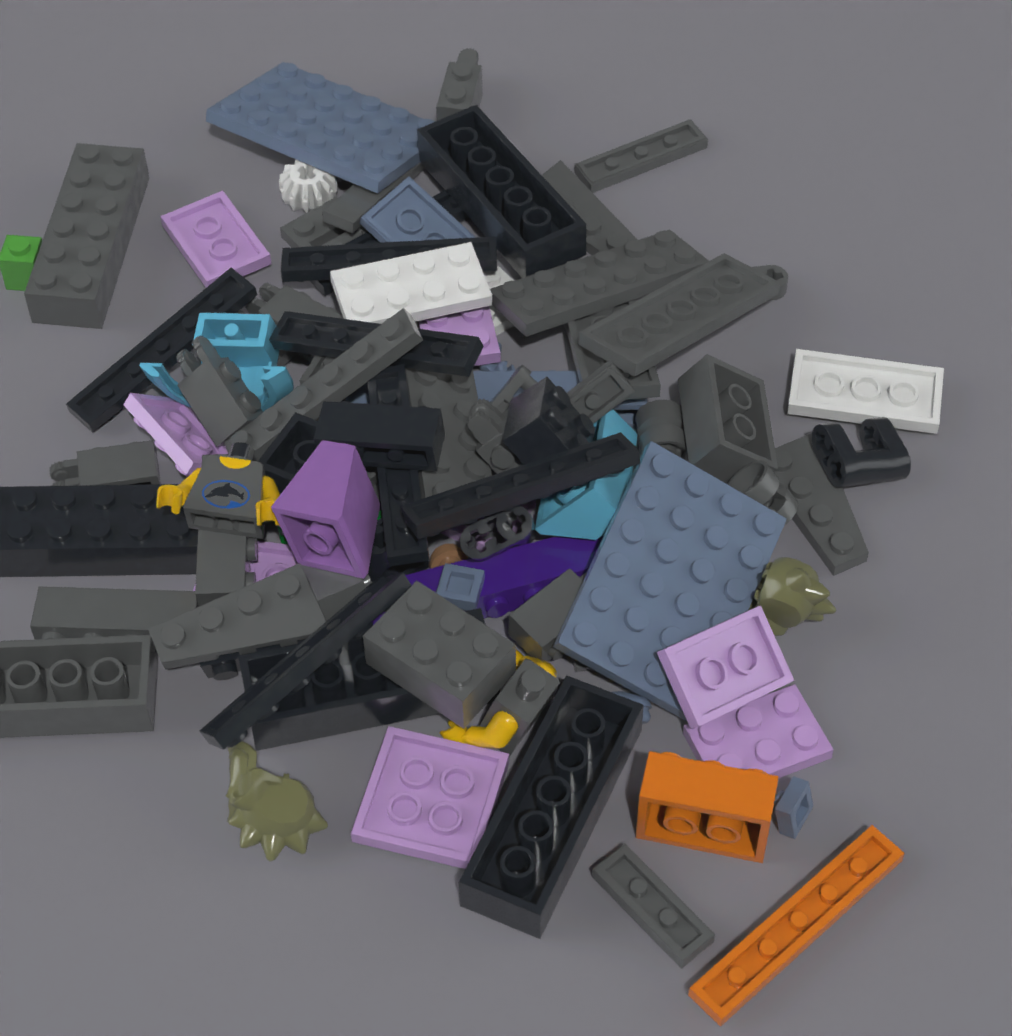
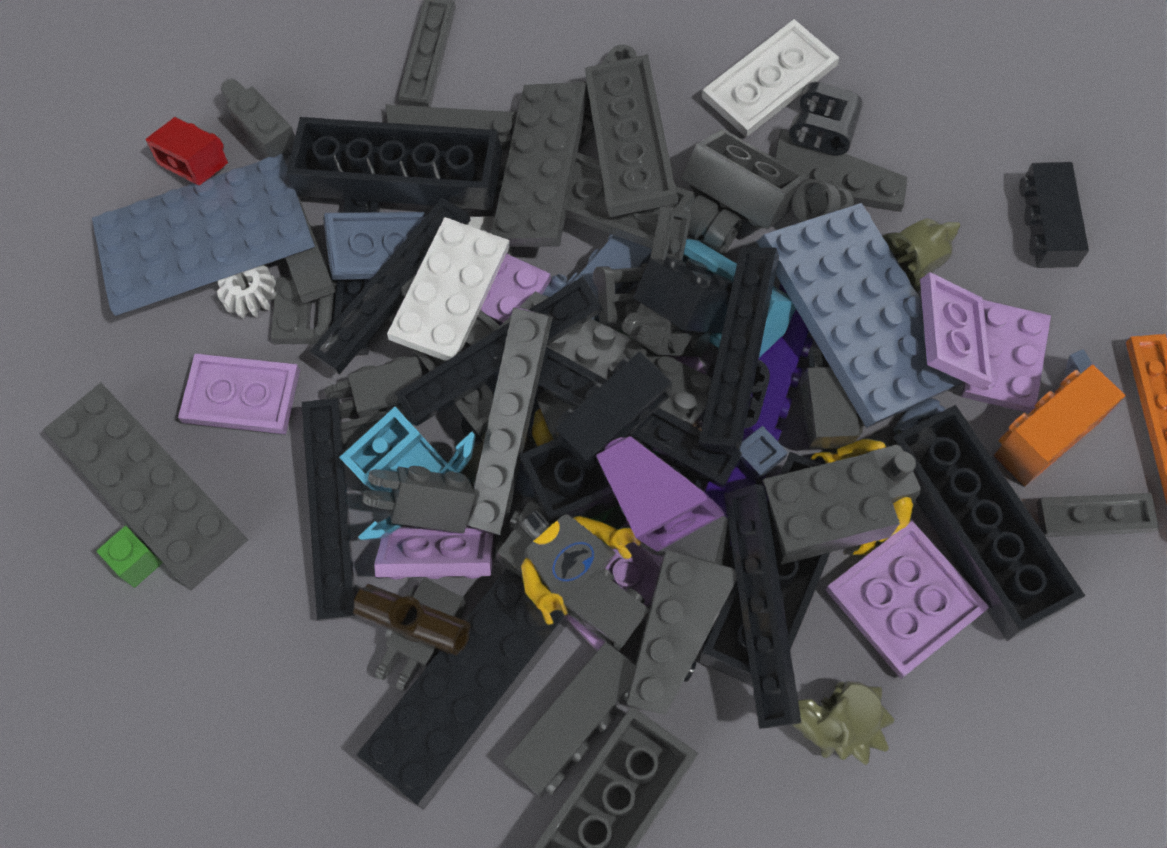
camera: 50 degrees left, 15 degrees up
none -> red brick [145,117,228,186]
none -> dark brown piece [353,584,471,656]
none -> black brick [1019,162,1089,268]

